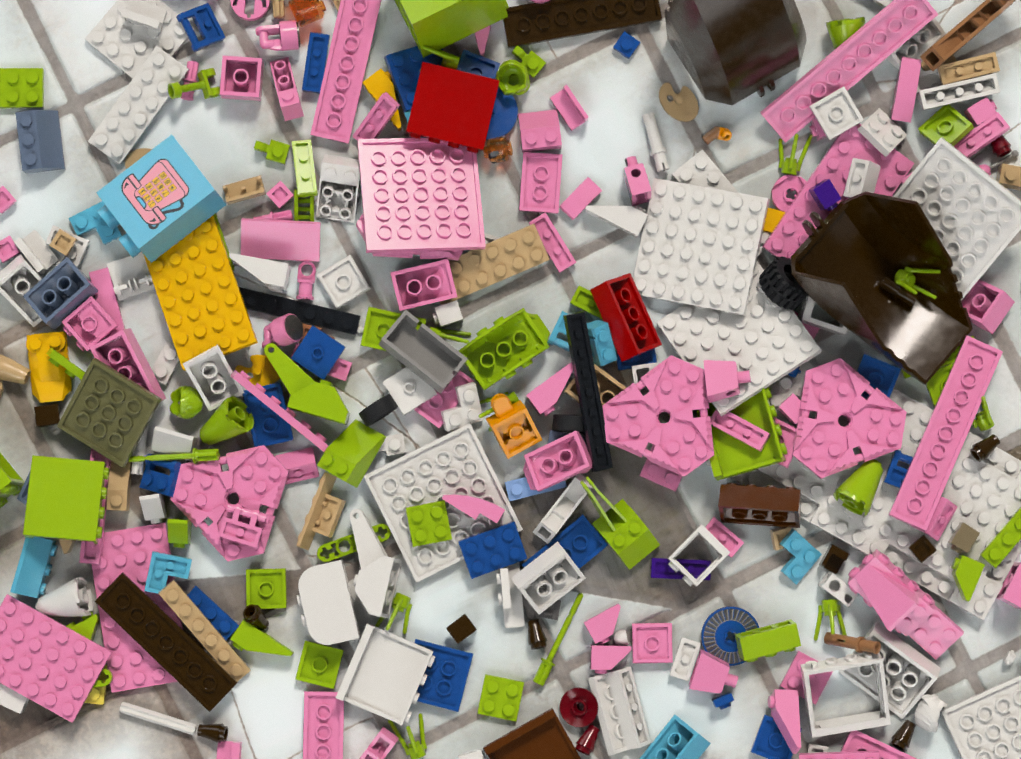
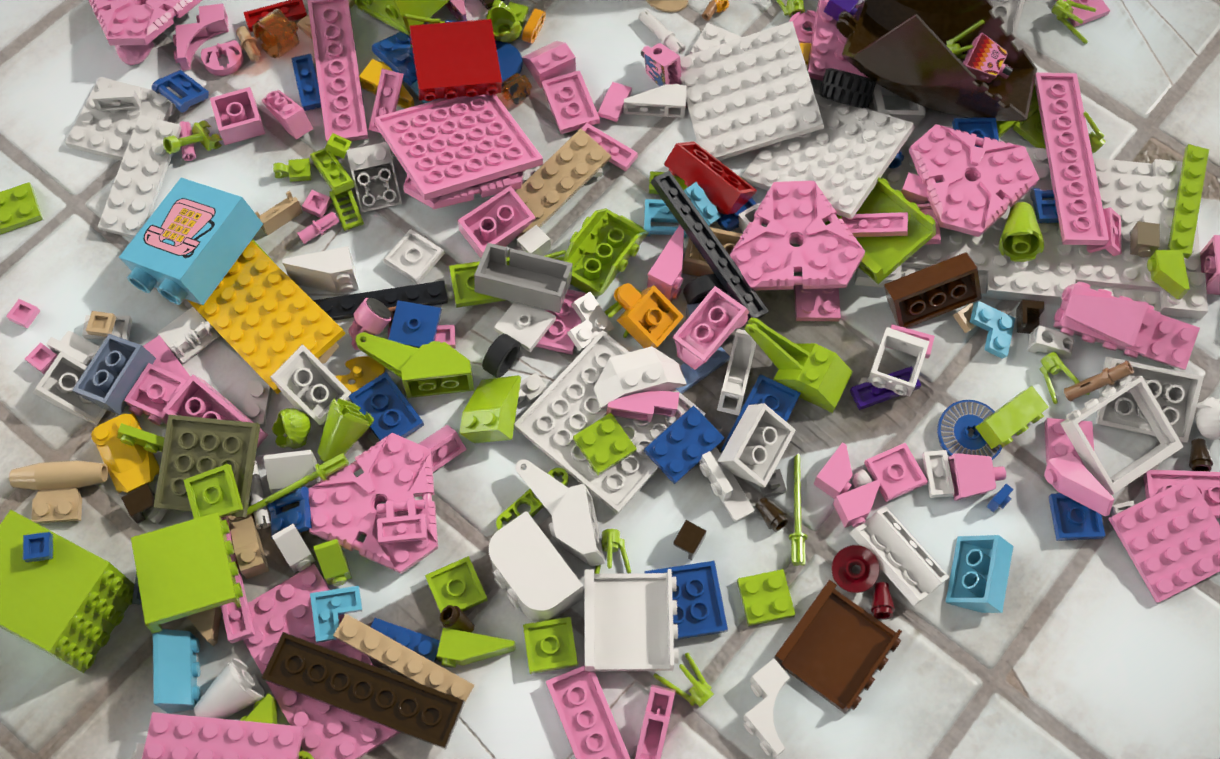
camera: 20 degrees left, 20 degrees down
sand blue slope [15,110,65,174] -> none
medium azure plate [69,201,122,245] -> none
bright pink plate [230,370,328,452] -> none
bright pink tile [241,218,321,262] -> none
bright pink piece [255,20,300,51] -> none
bright pink connector [296,261,316,300] -> none
tan bracket [296,472,346,550] -> none
bright pink panel [550,85,588,131] -> none
bright pink torso [704,360,751,403] -> none
dark brown plate [908,535,937,563] -> none
bright pink slope [961,279,1015,334] -> none
dark brown cone [970,434,1000,462] -> none
none -> lime plate [184,464,243,519]
none -> lime plate [324,133,352,159]
none -> light orange beam [522,8,546,44]
none -> white wedge [594,346,686,409]
none -> torso [963,33,1012,83]

